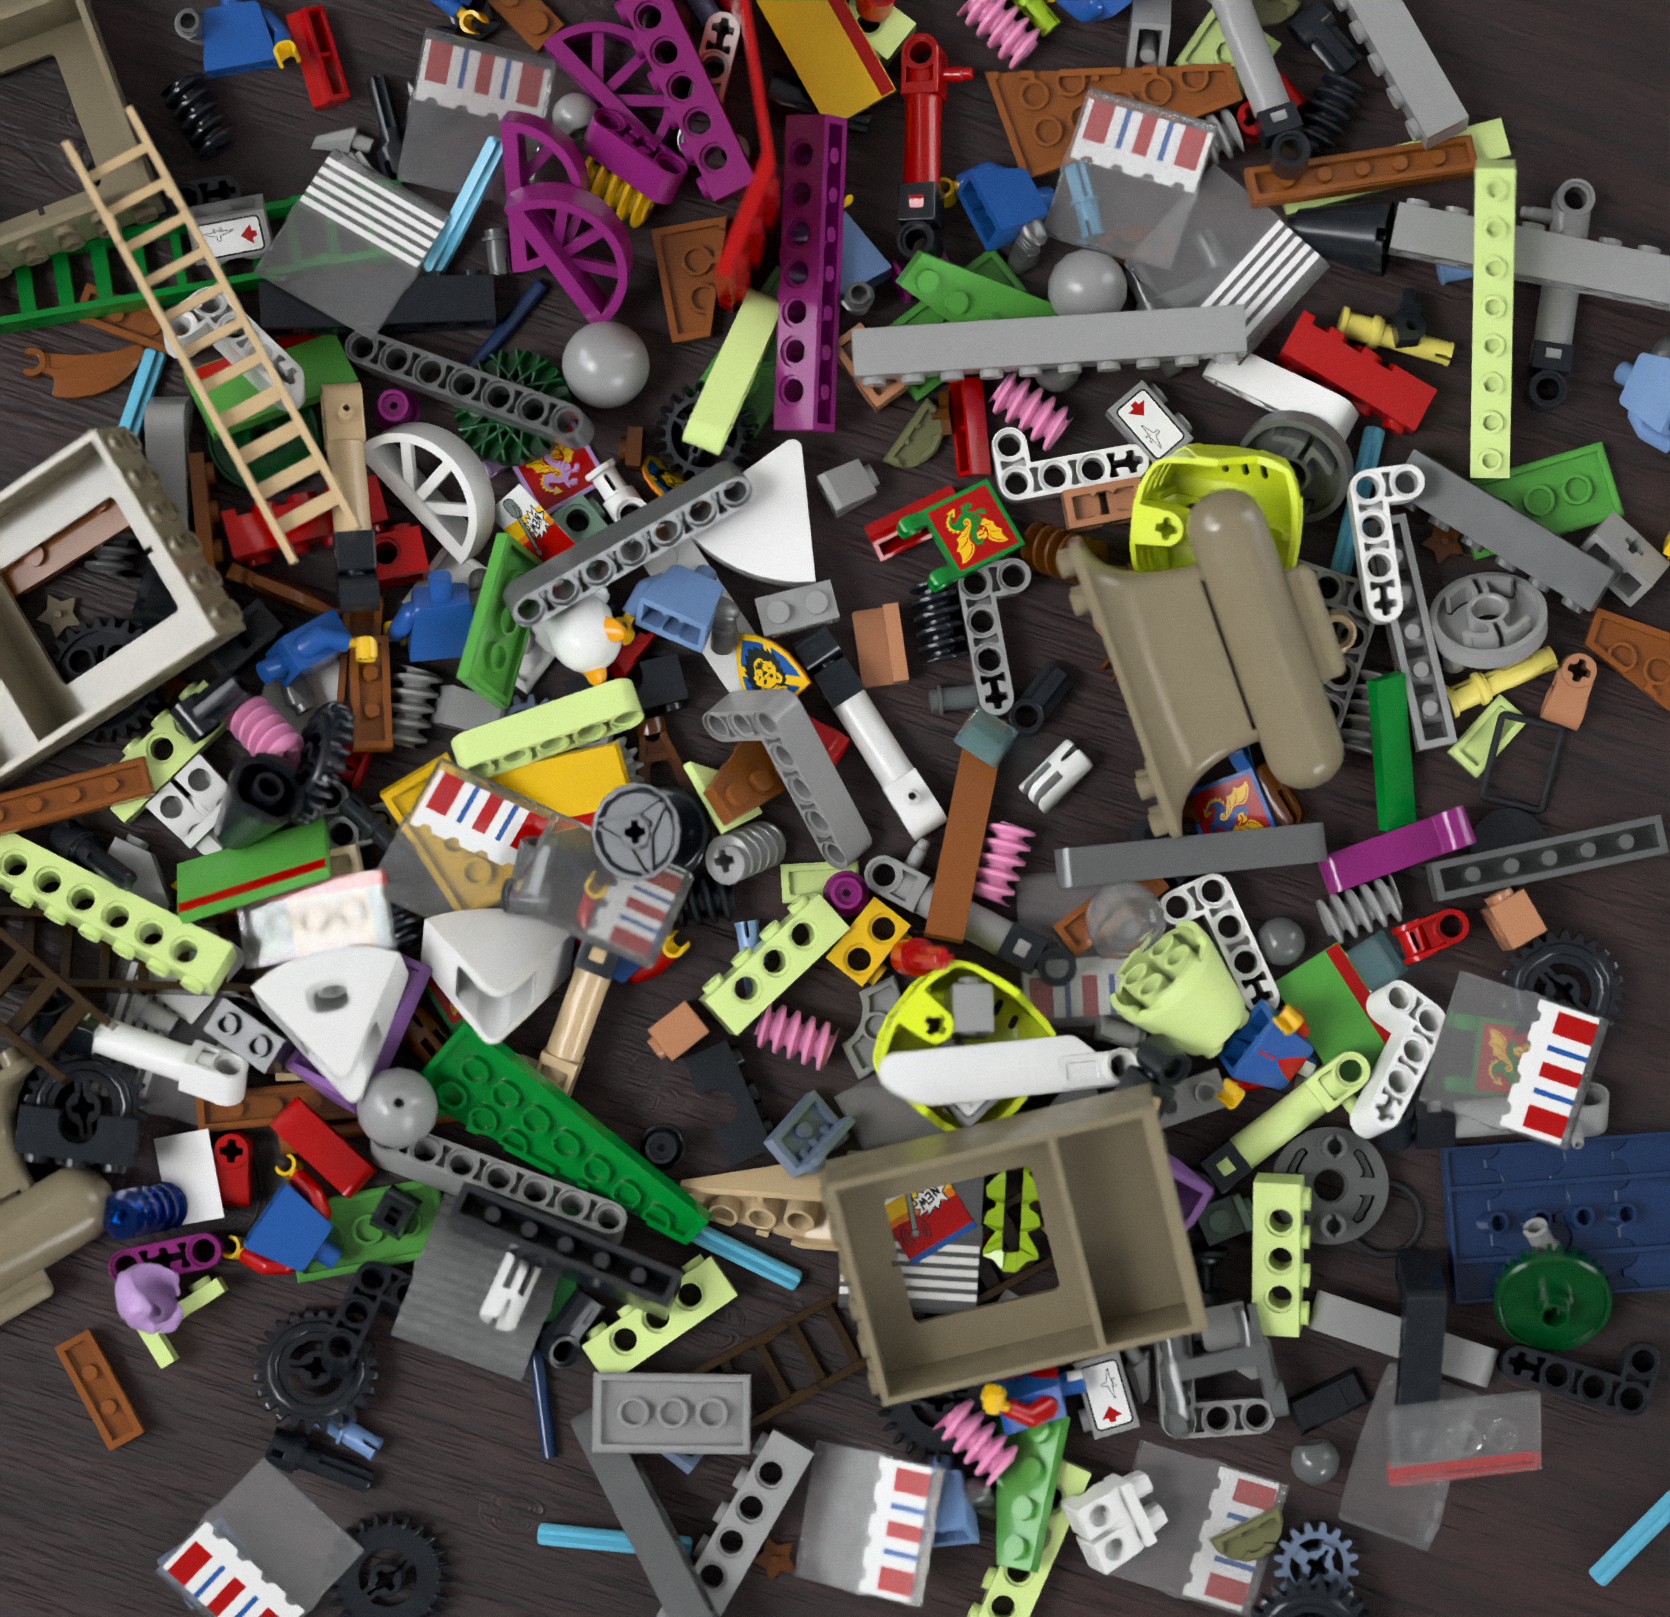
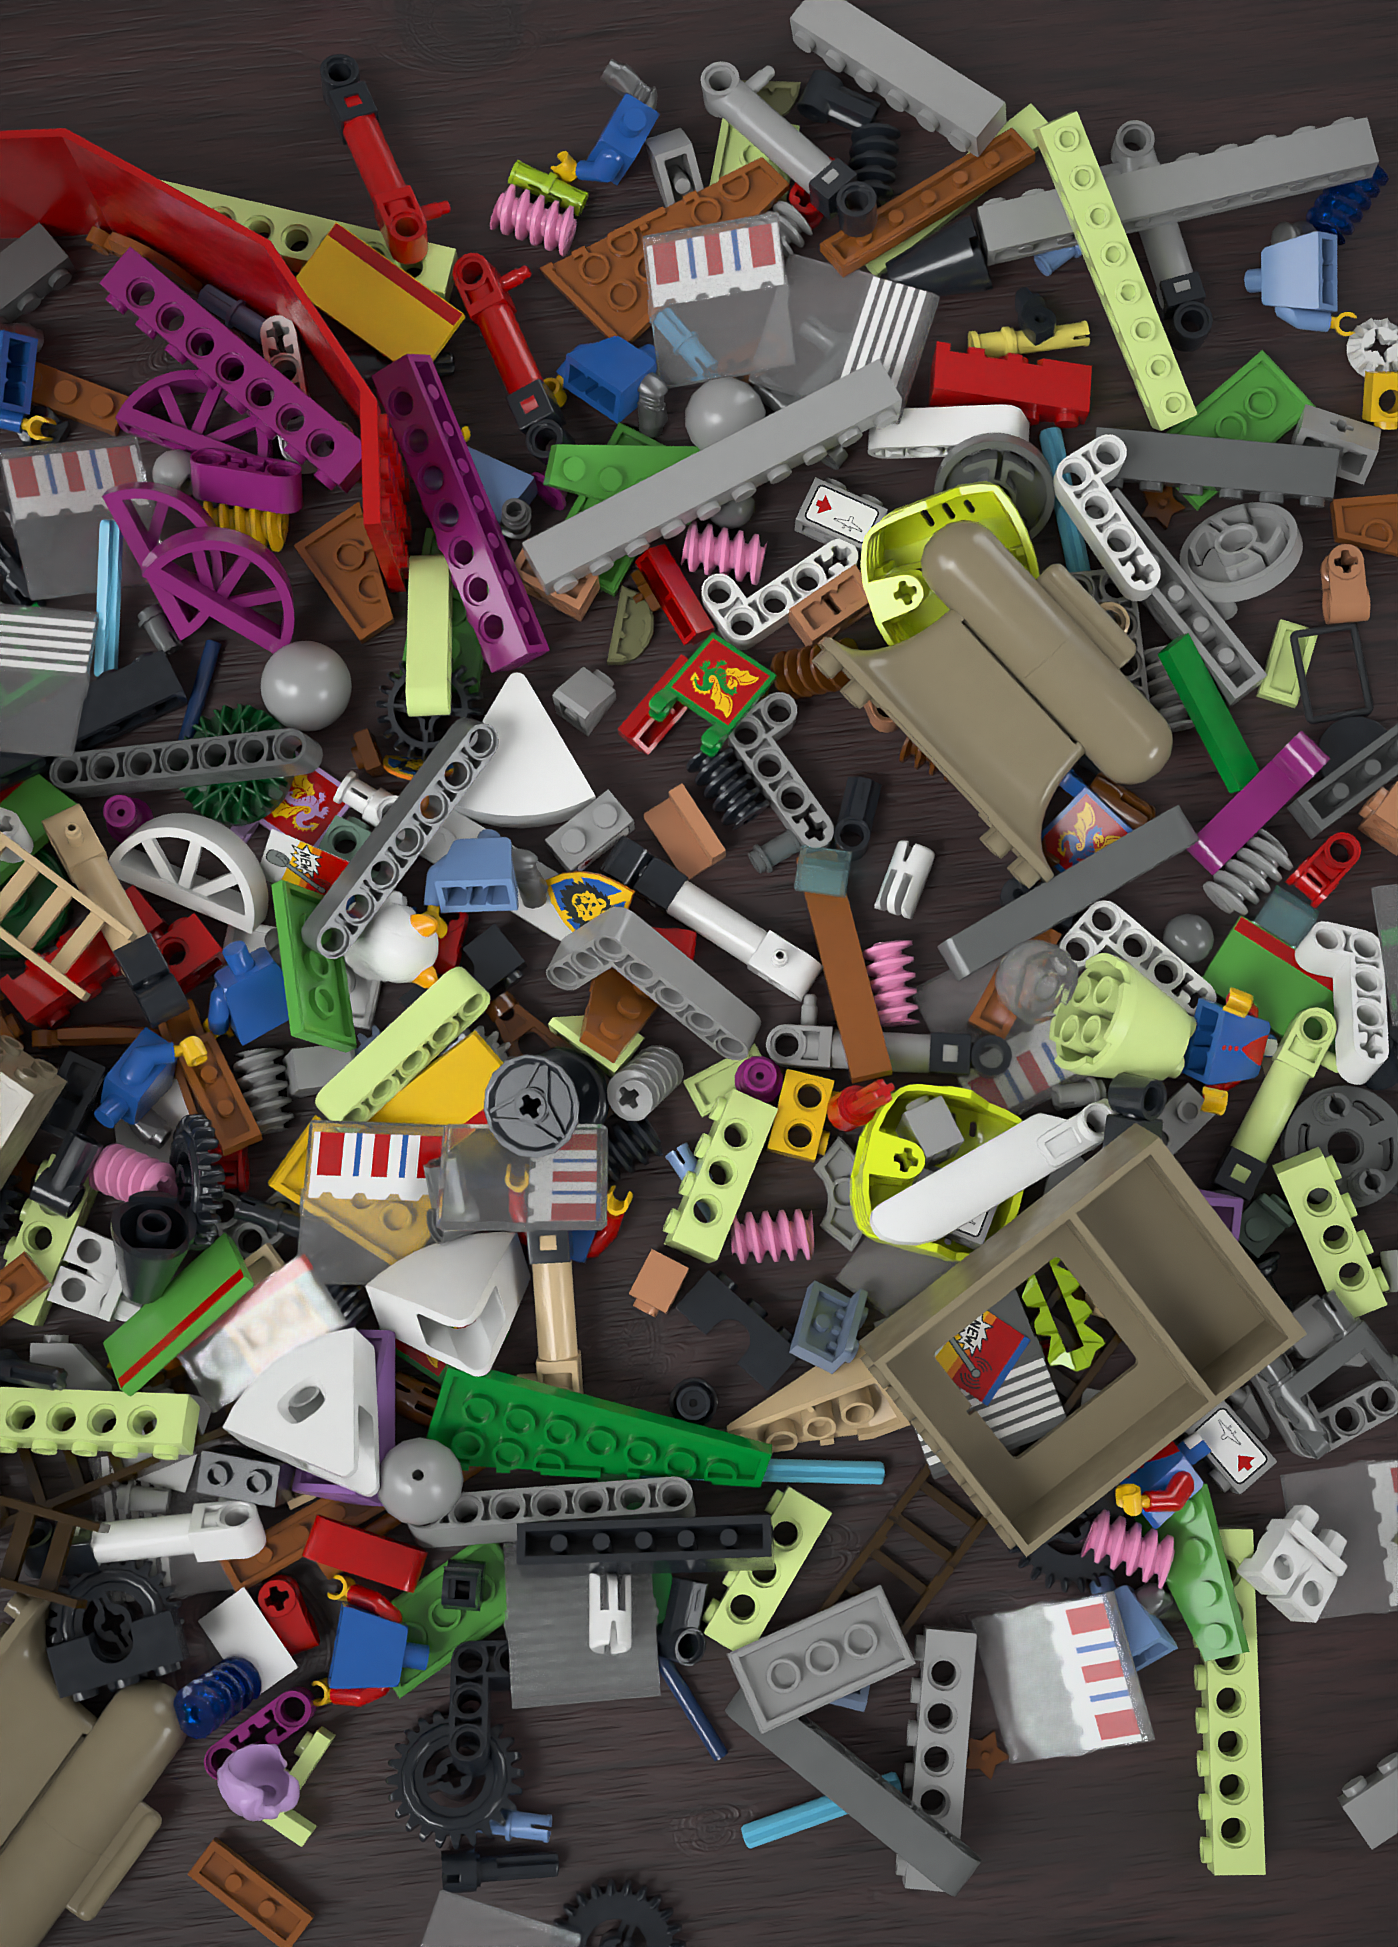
camera: 20 degrees left, 5 degrees down
light yellow pin [1445,646,1559,719] -> none

